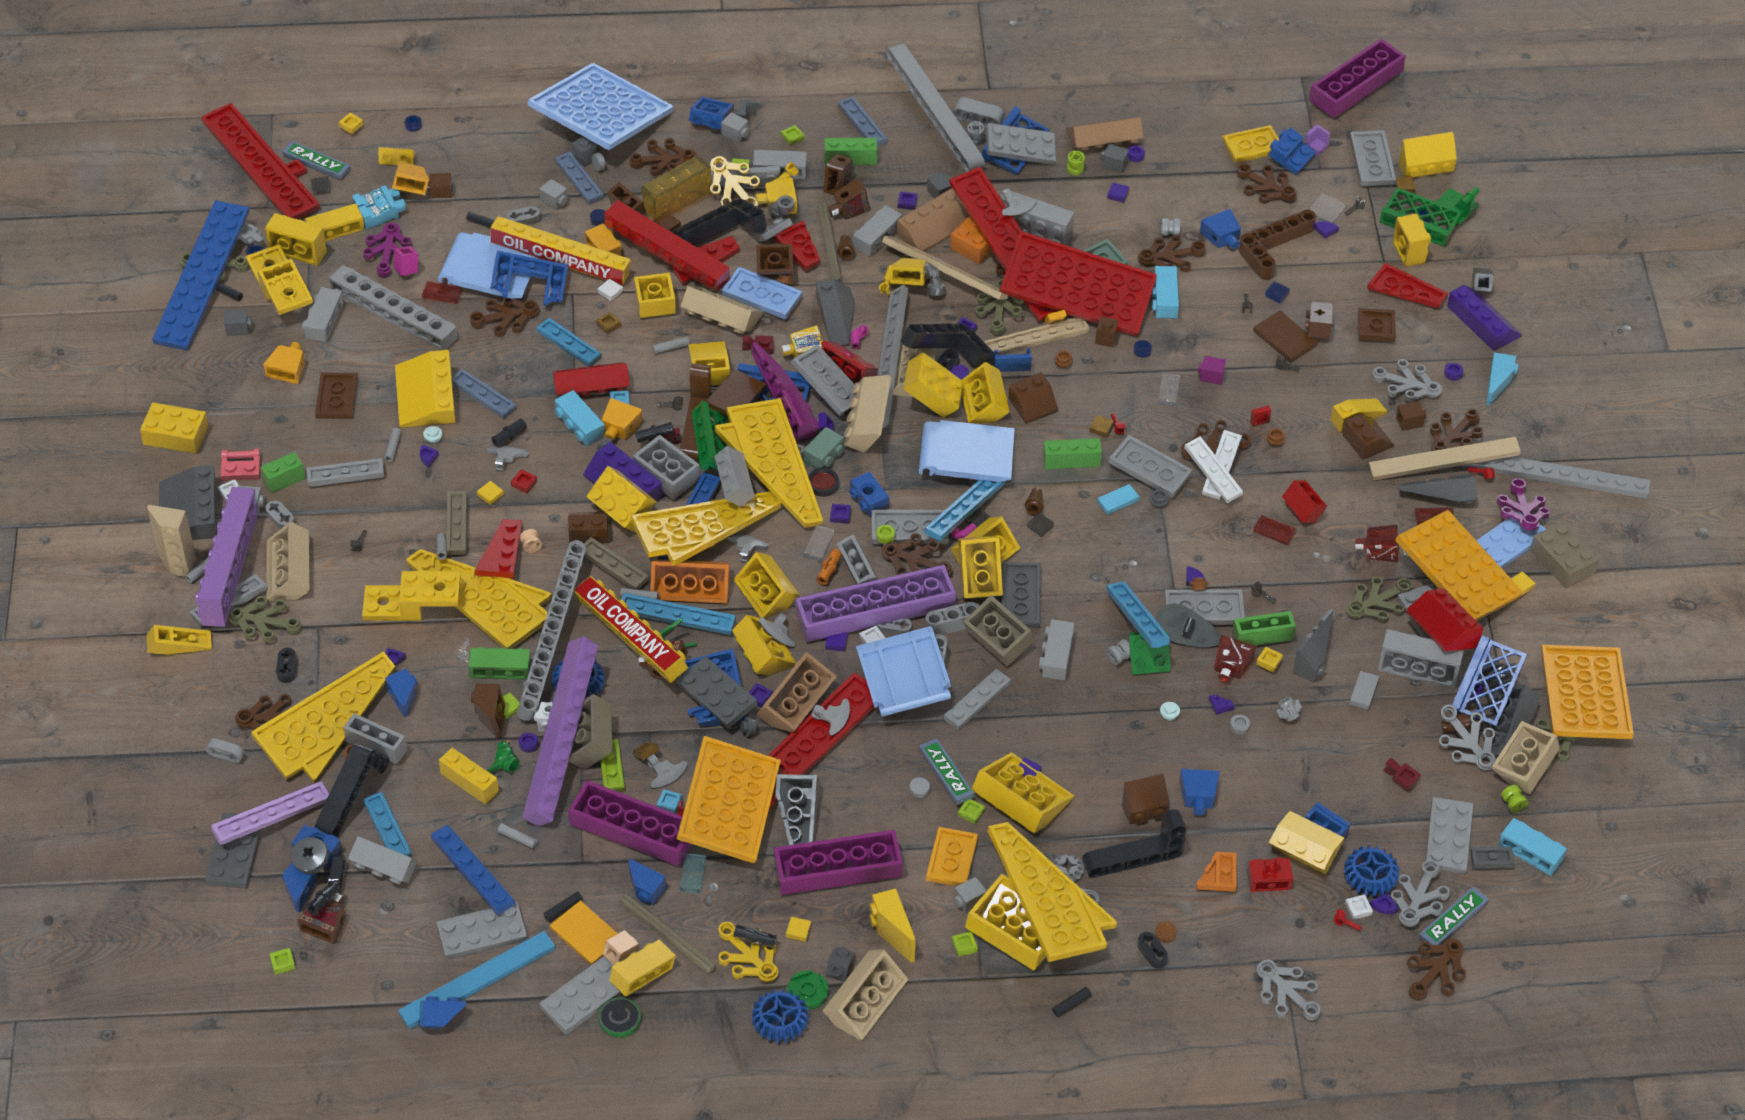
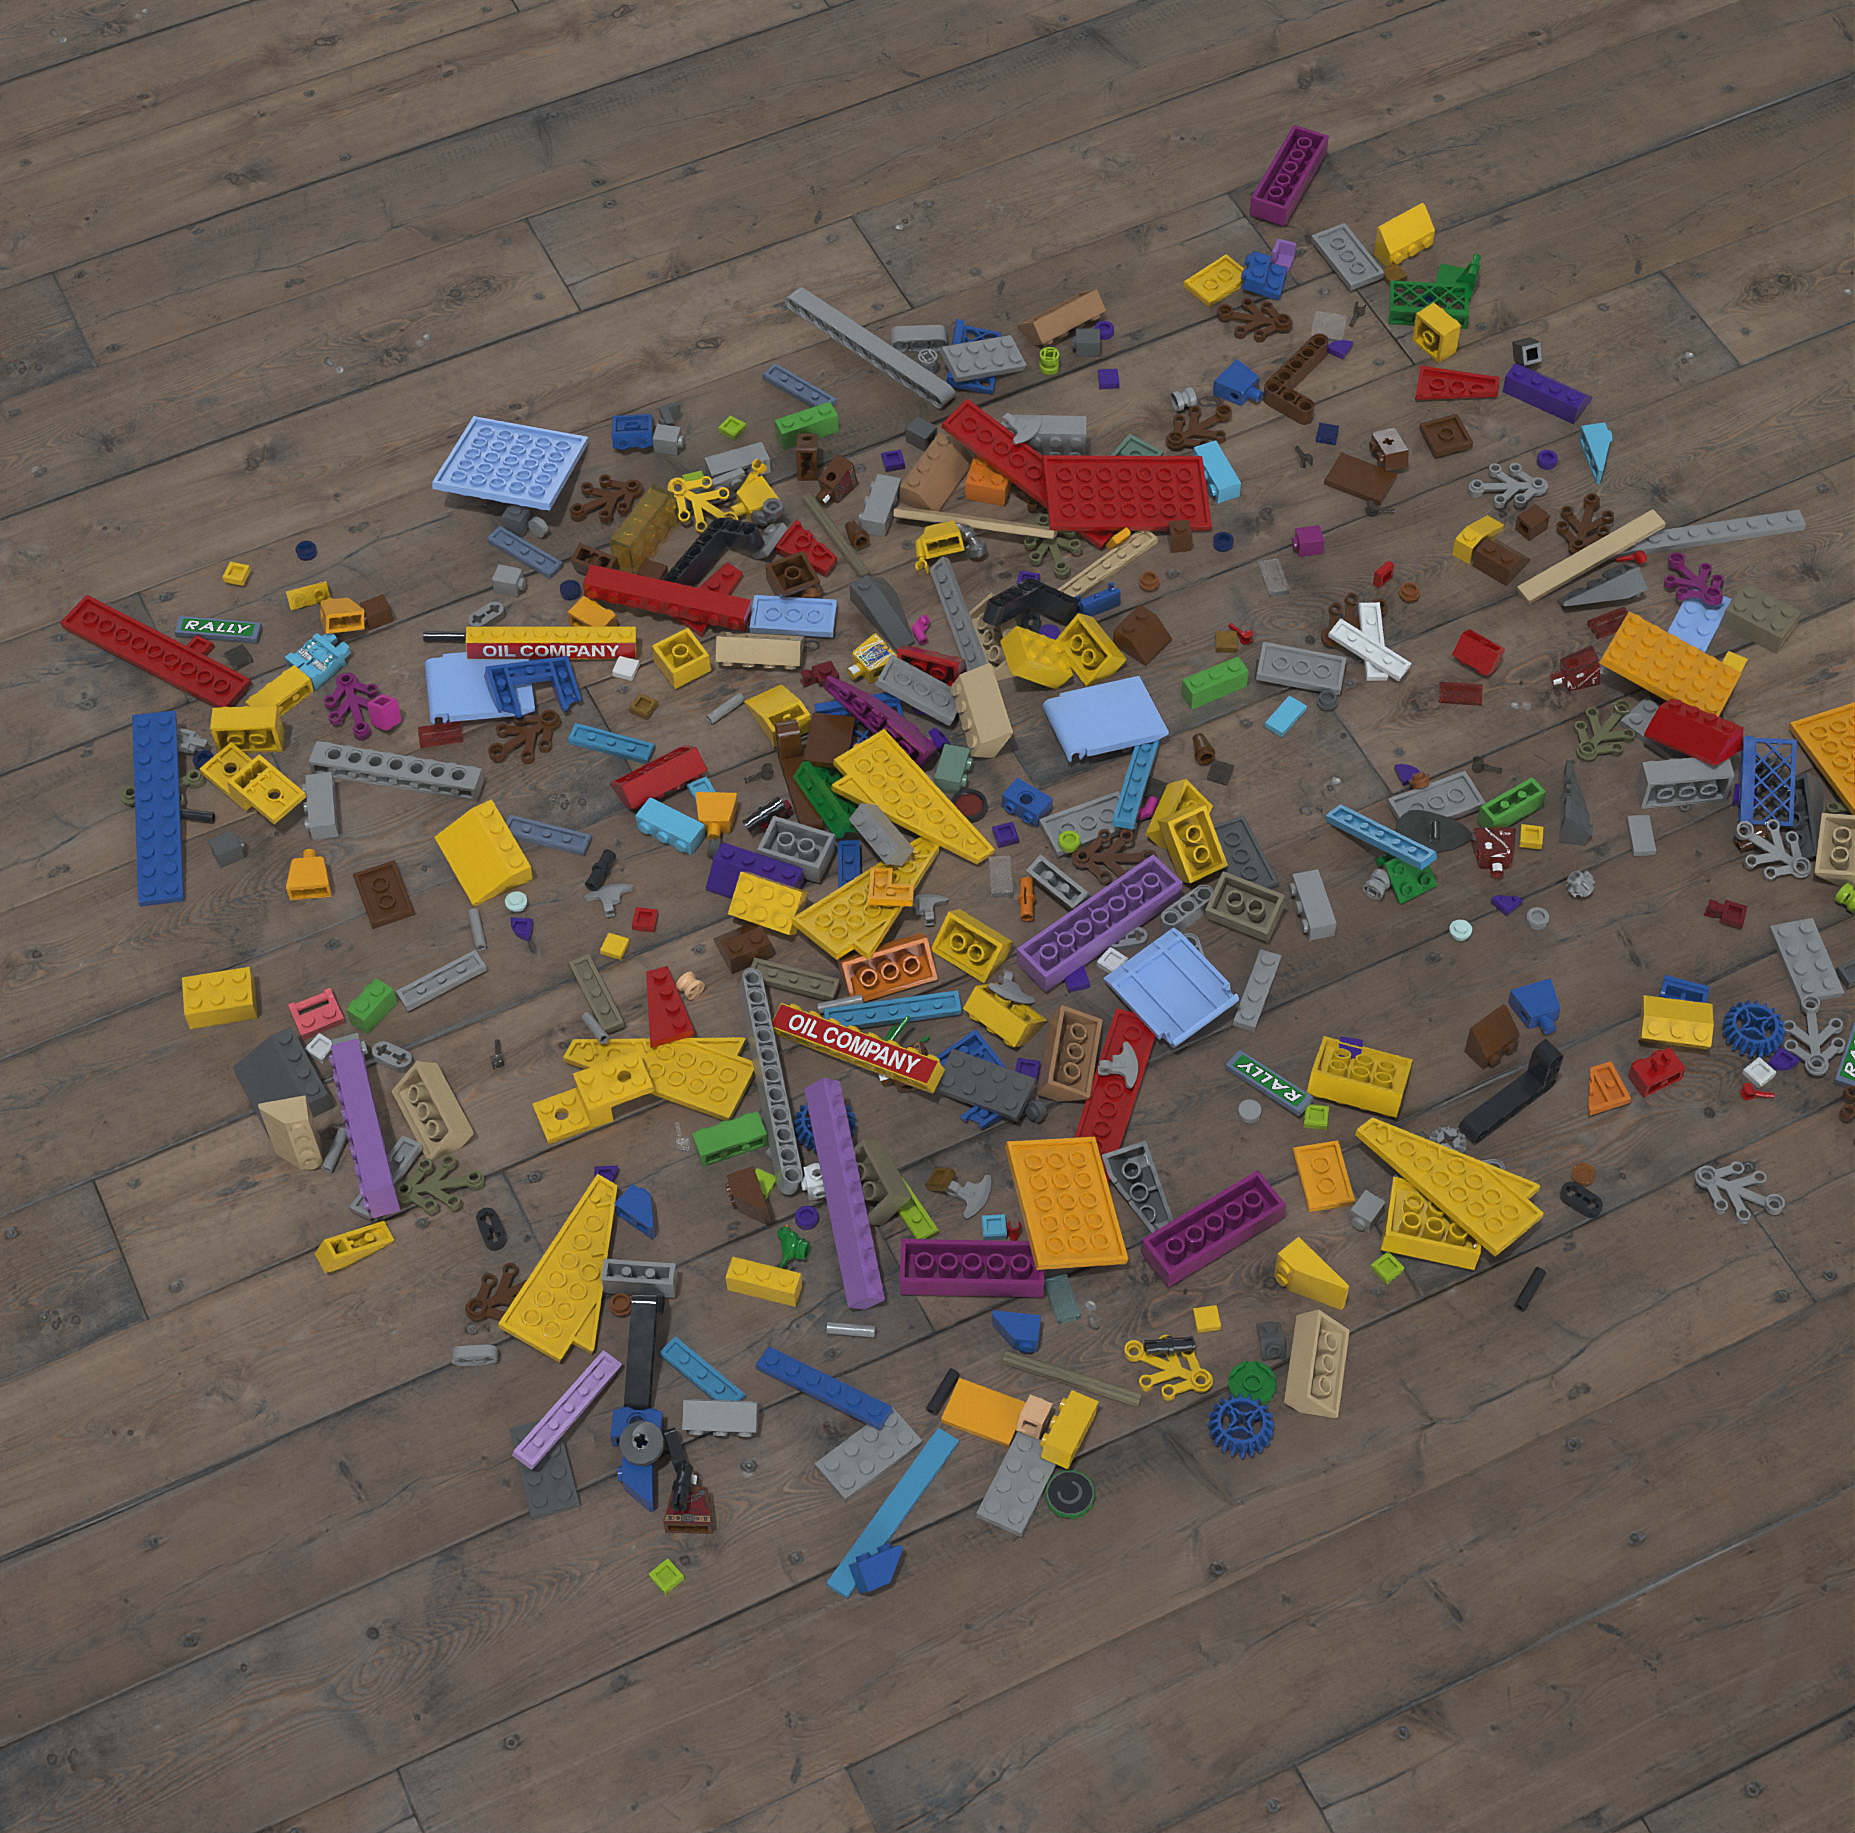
camera: 20 degrees left, 5 degrees up
none -> light orange plate [868,867,914,906]

